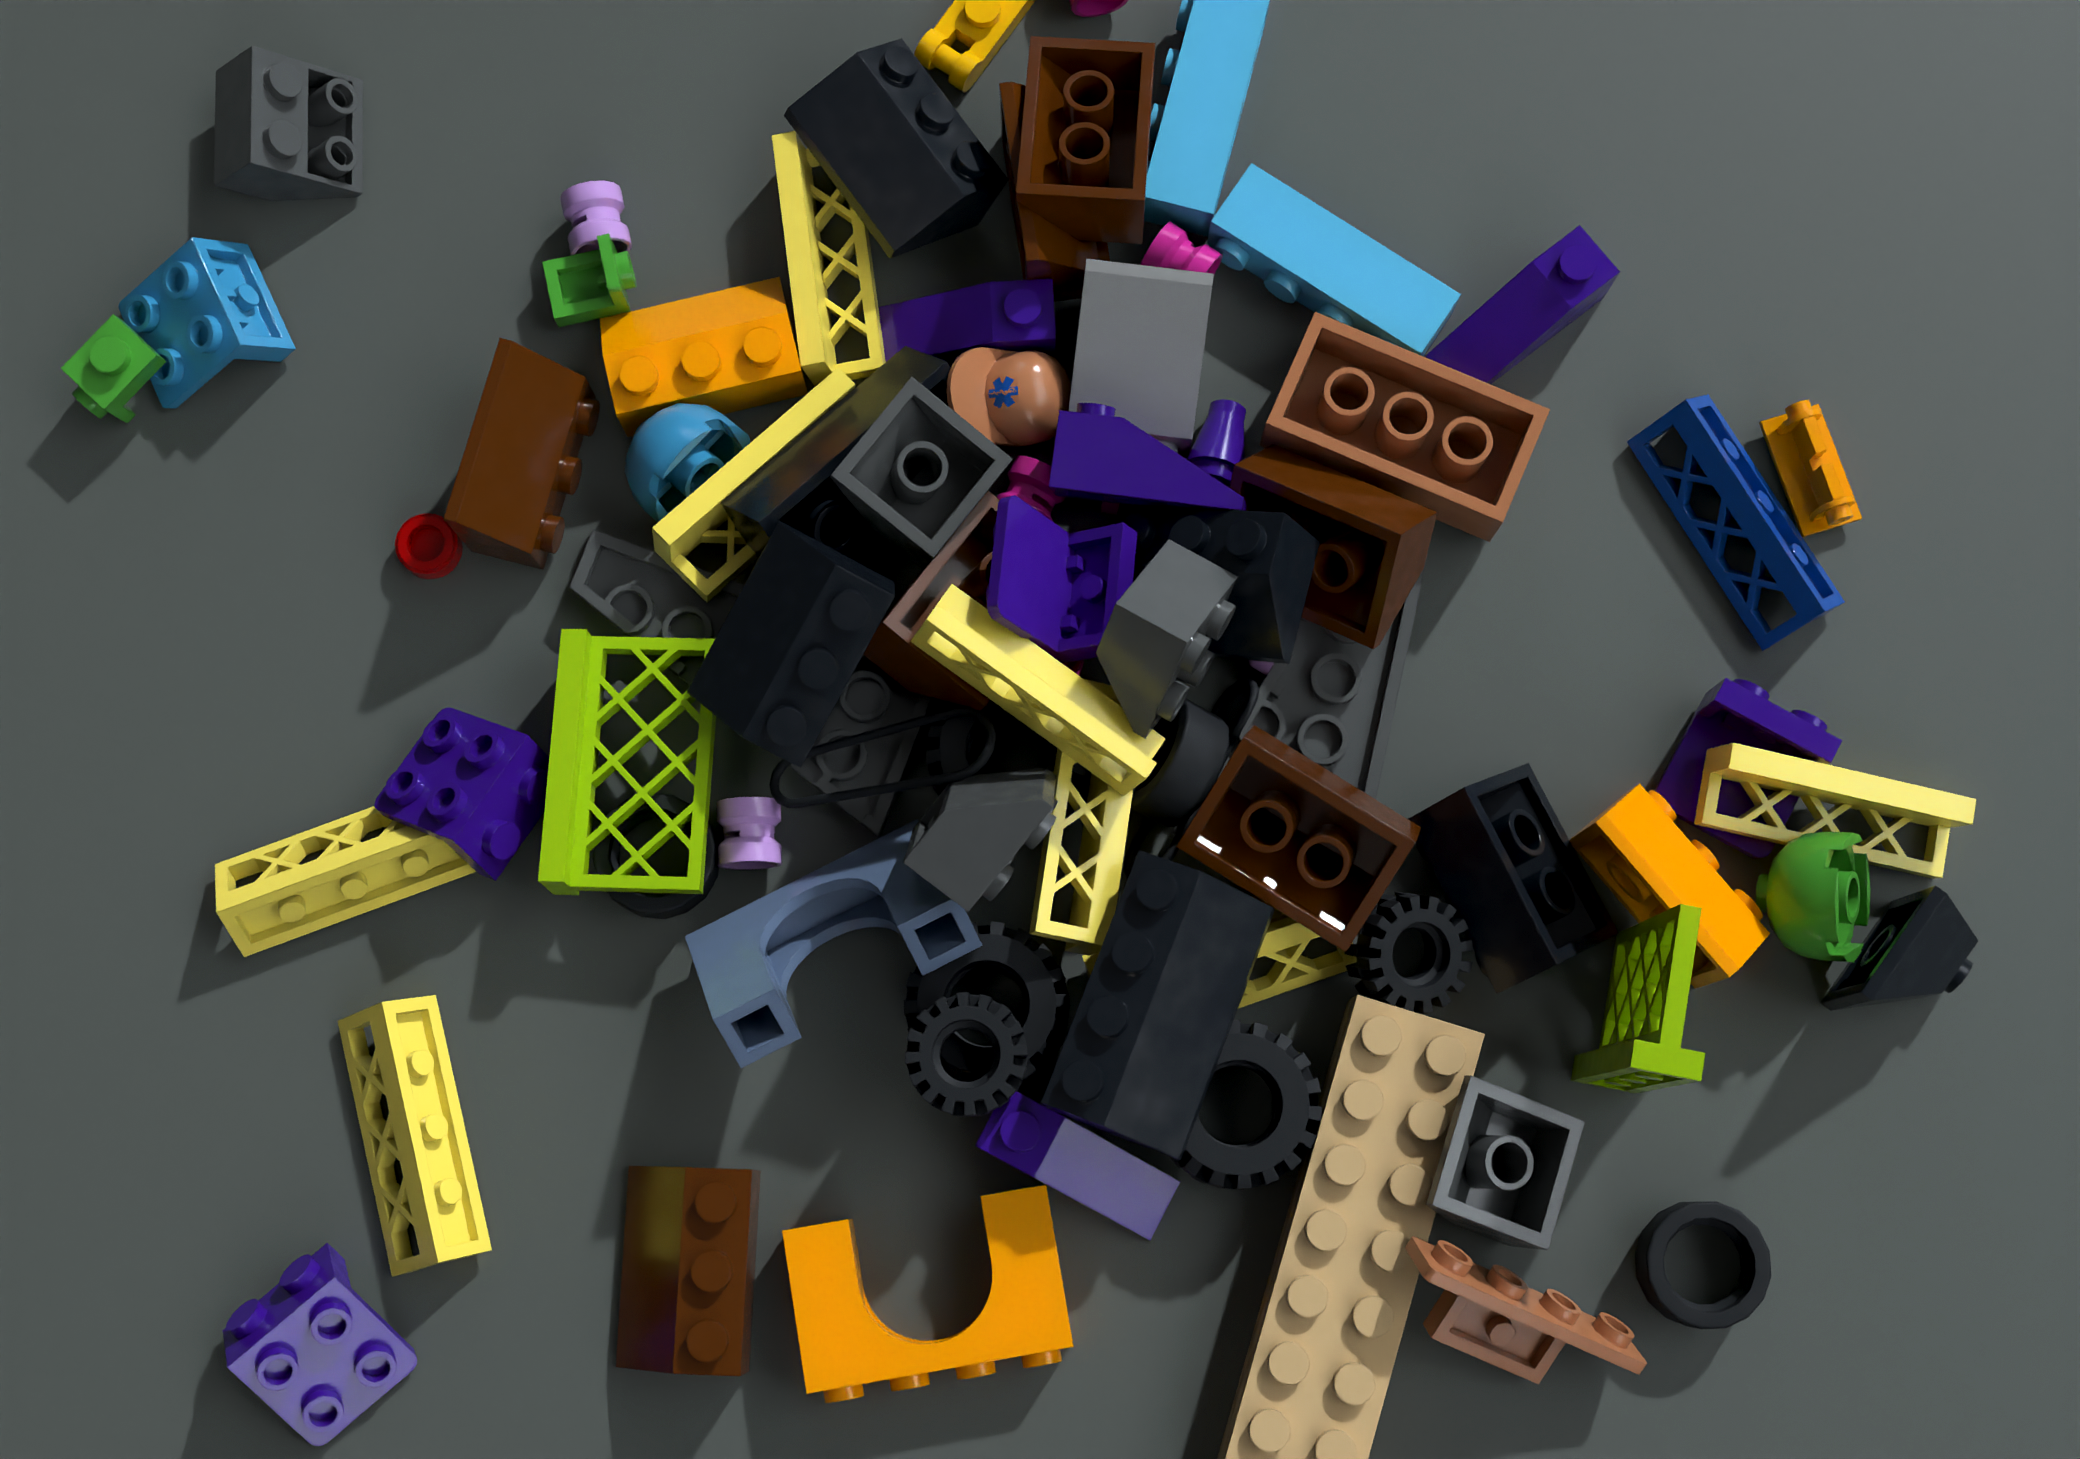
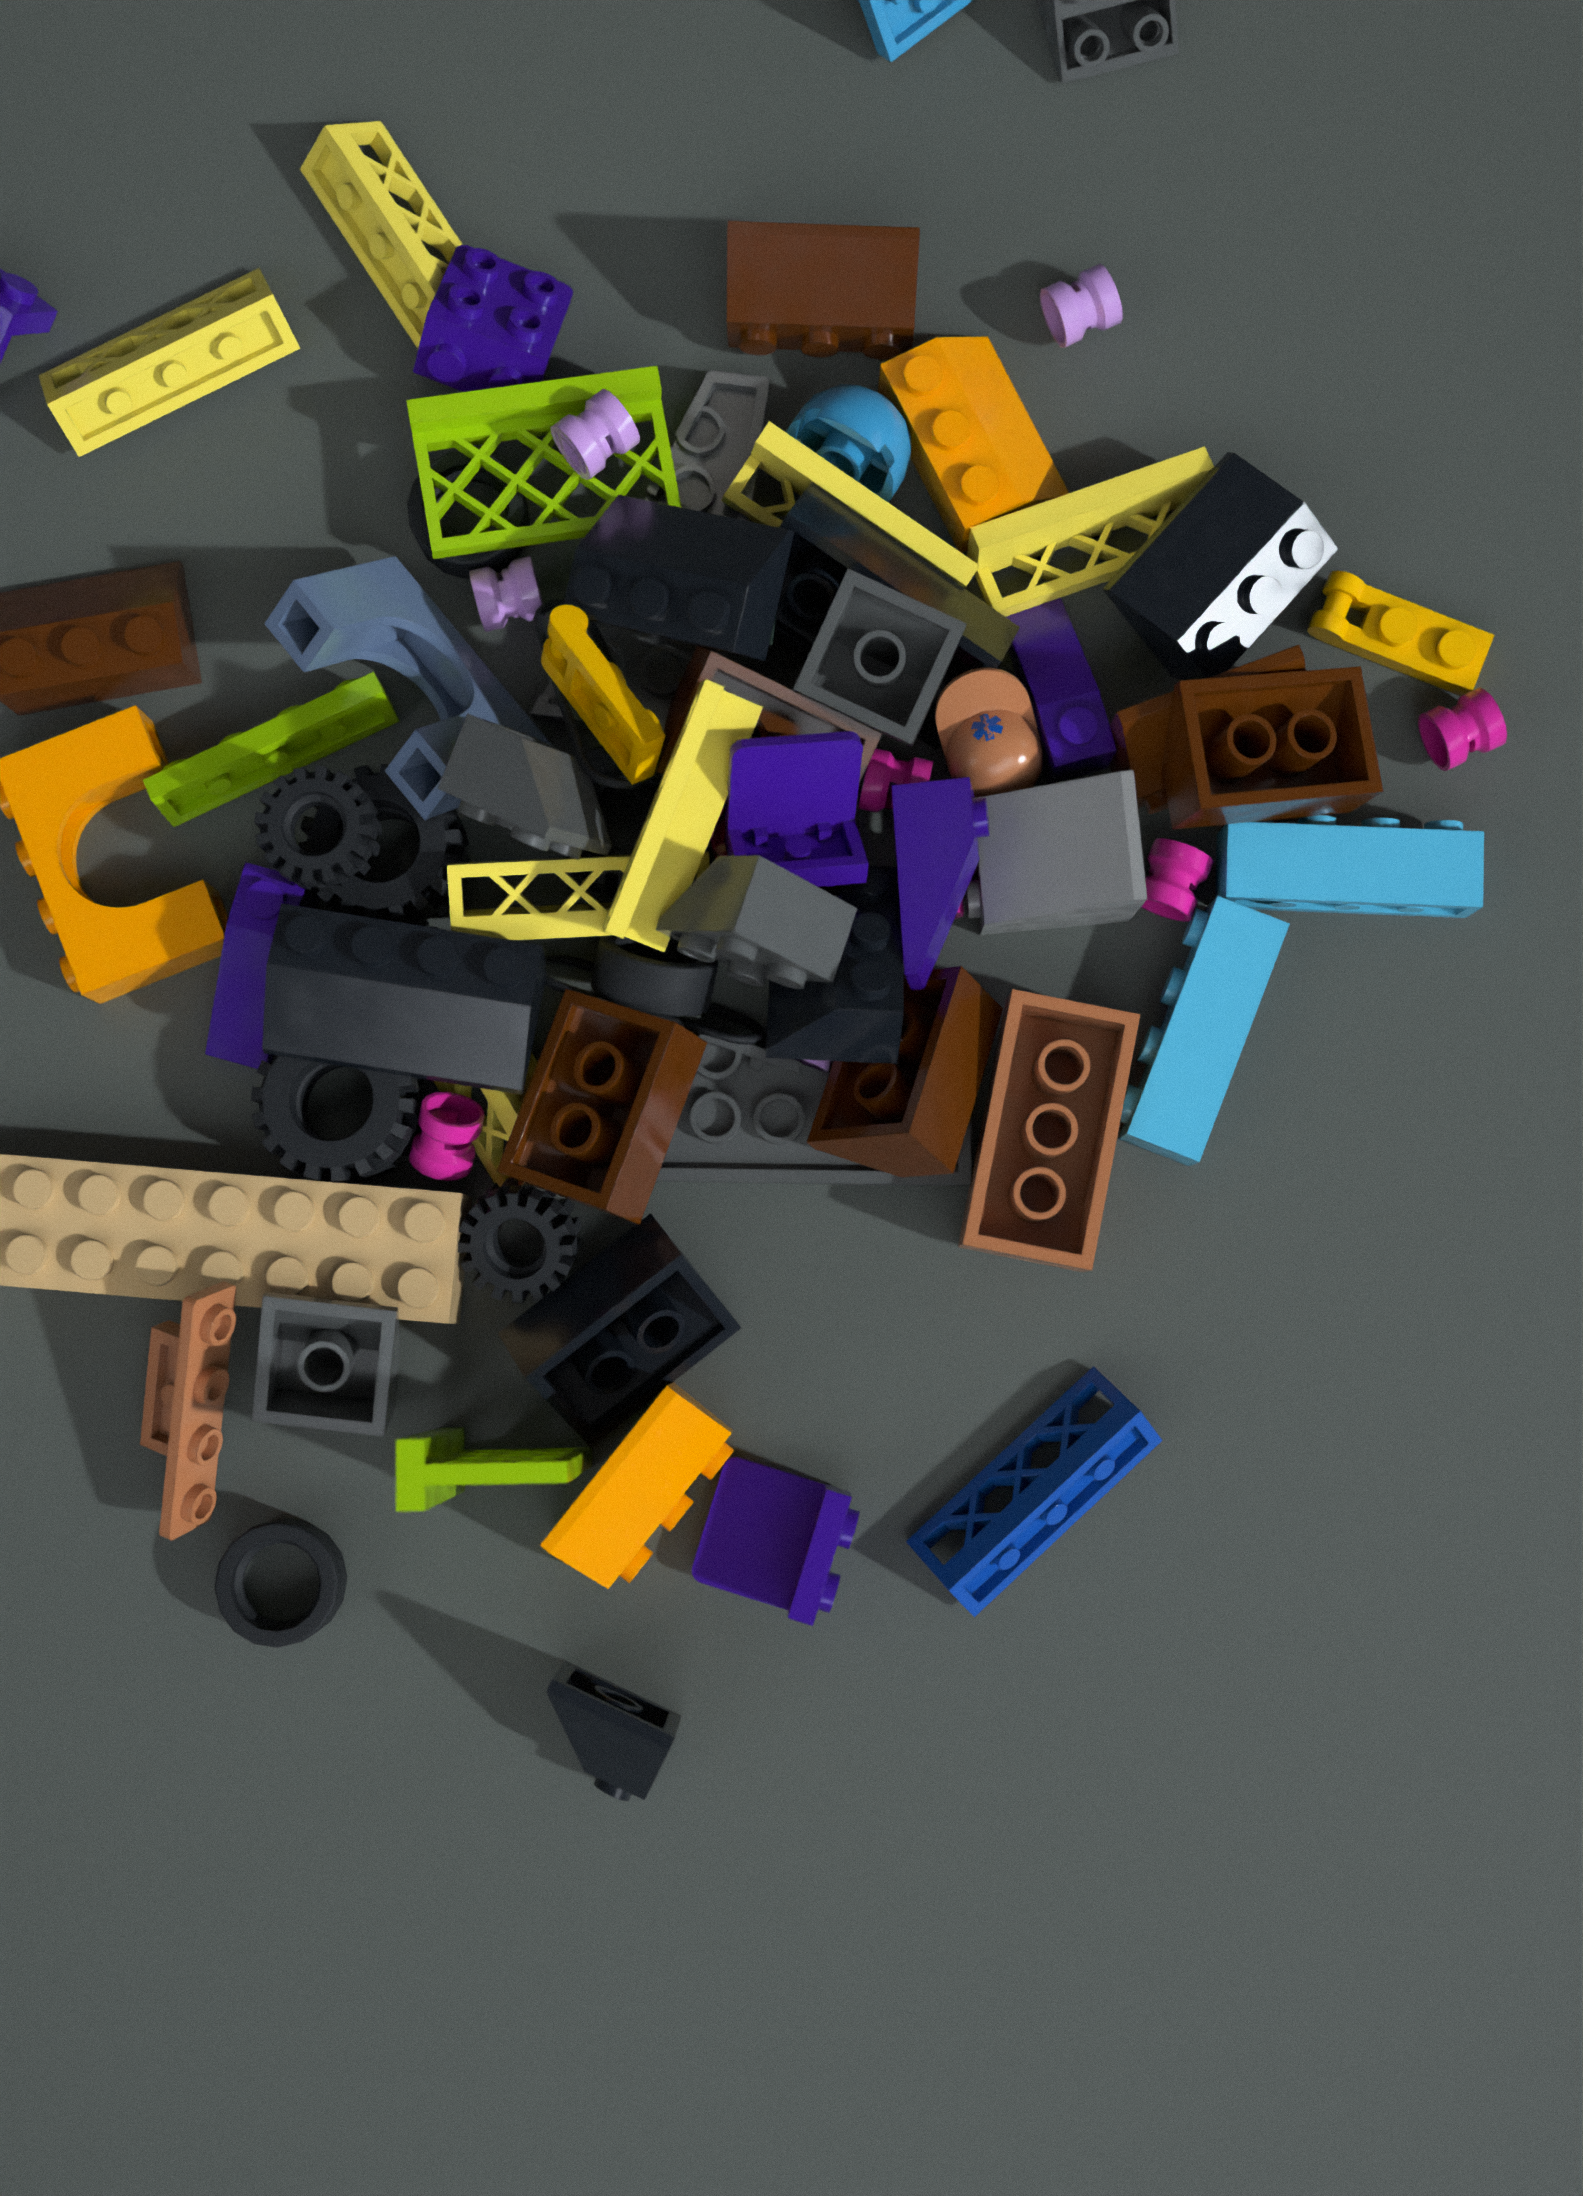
camera: 80 degrees right, 5 degrees up
red tile [395,513,463,579] -> none
bright green bracket [542,233,637,327] -> none
dark purple cone [1187,399,1246,488] -> none
dark purple slope [1425,225,1620,384] -> none
light yellow fence [1694,743,1977,879] -> none
bright green cylinder [1756,832,1871,962] -> none
light orange hinge [1759,400,1862,537] -> none
none -> lime plate [143,672,400,827]
none -> dark pink wheel [409,1092,485,1181]
none -> yellow plate [541,604,665,785]
none -> lavender wheel [551,389,640,480]

